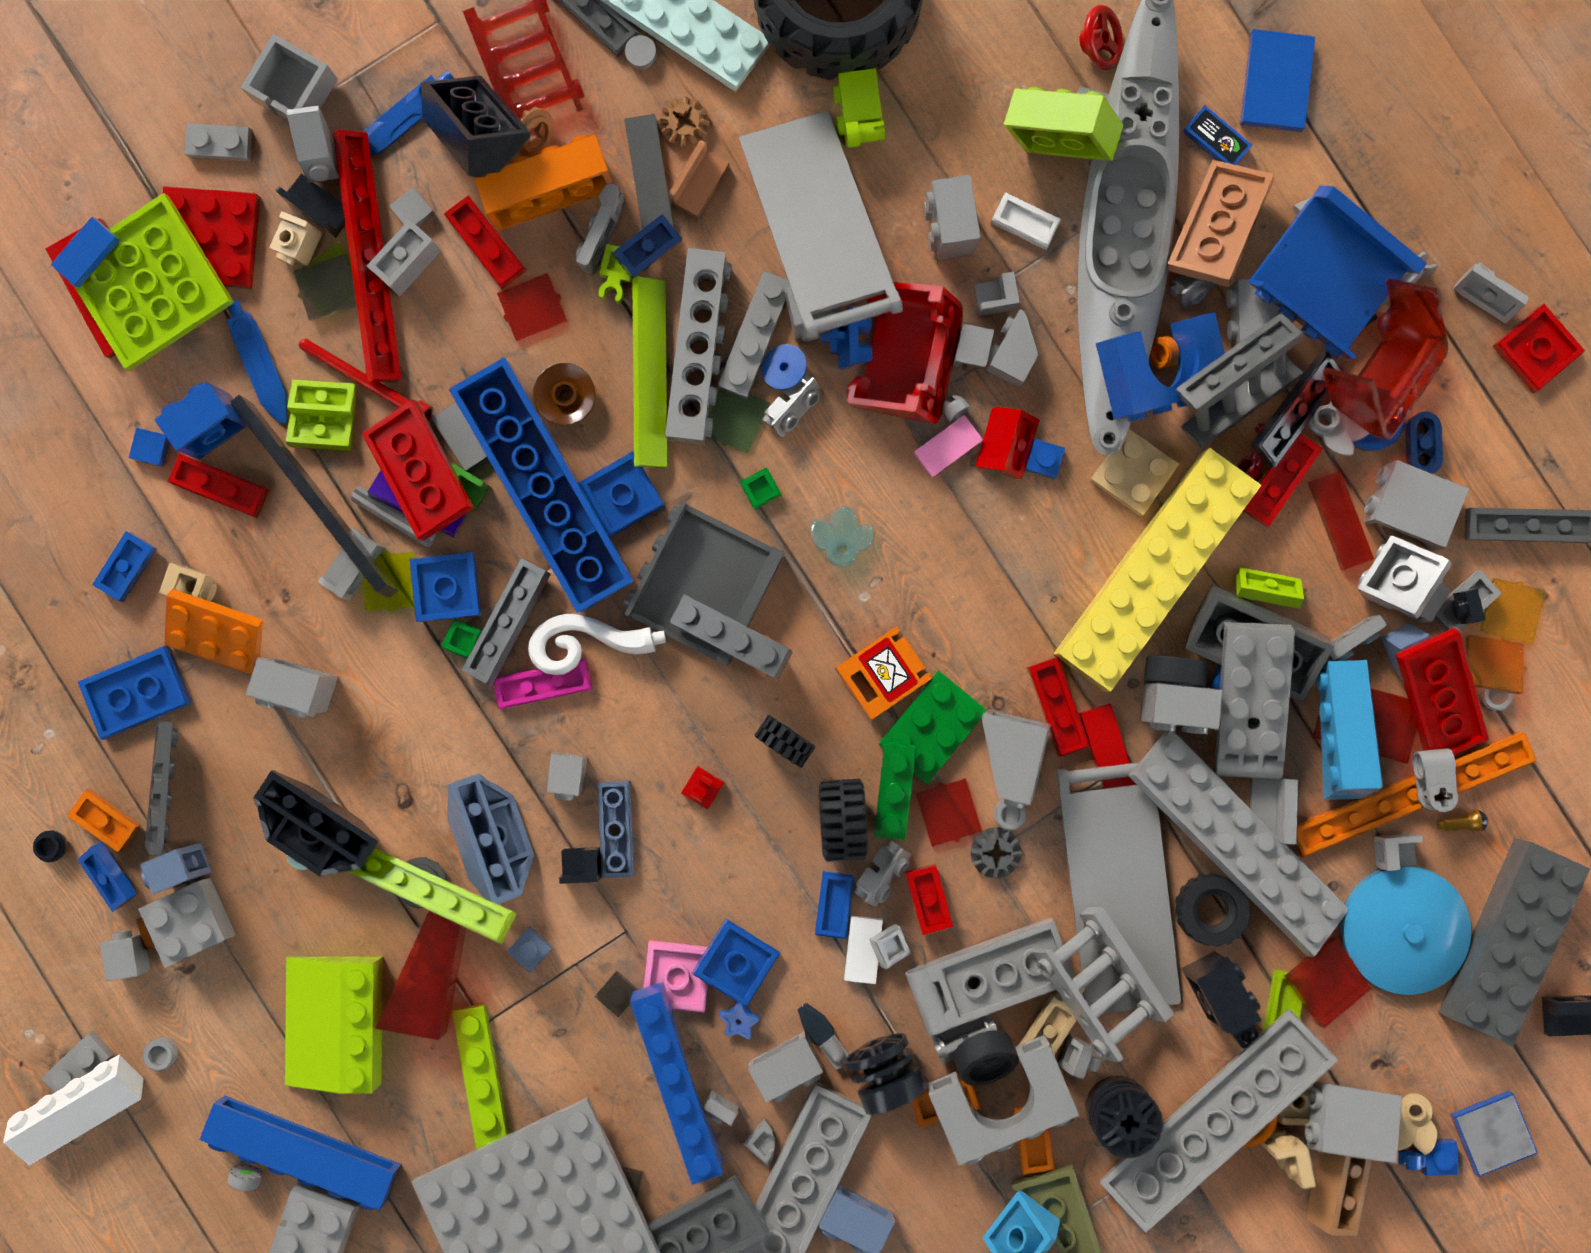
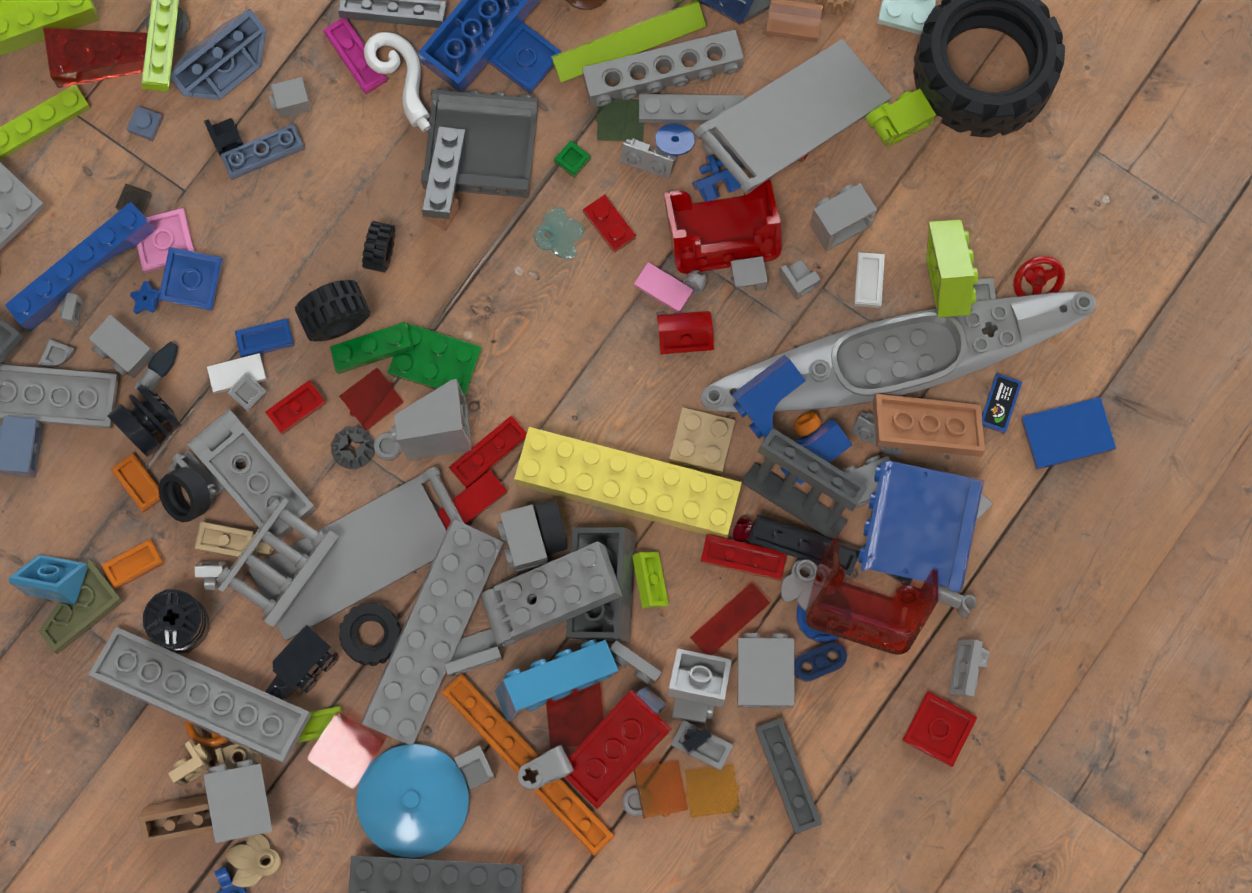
camera: 65 degrees right, 10 degrees down
red tile [681,766,724,810] -> none
container [834,626,933,721] -> none
light grey hinge [854,840,912,906] -> none
light grey arch [927,1035,1079,1165] -> none
light grey slope [987,309,1039,388] -> none
blue plate [1025,439,1065,479] -> none
pearl gold piece [1437,810,1489,832] -> none
none -> red plate [583,194,636,254]

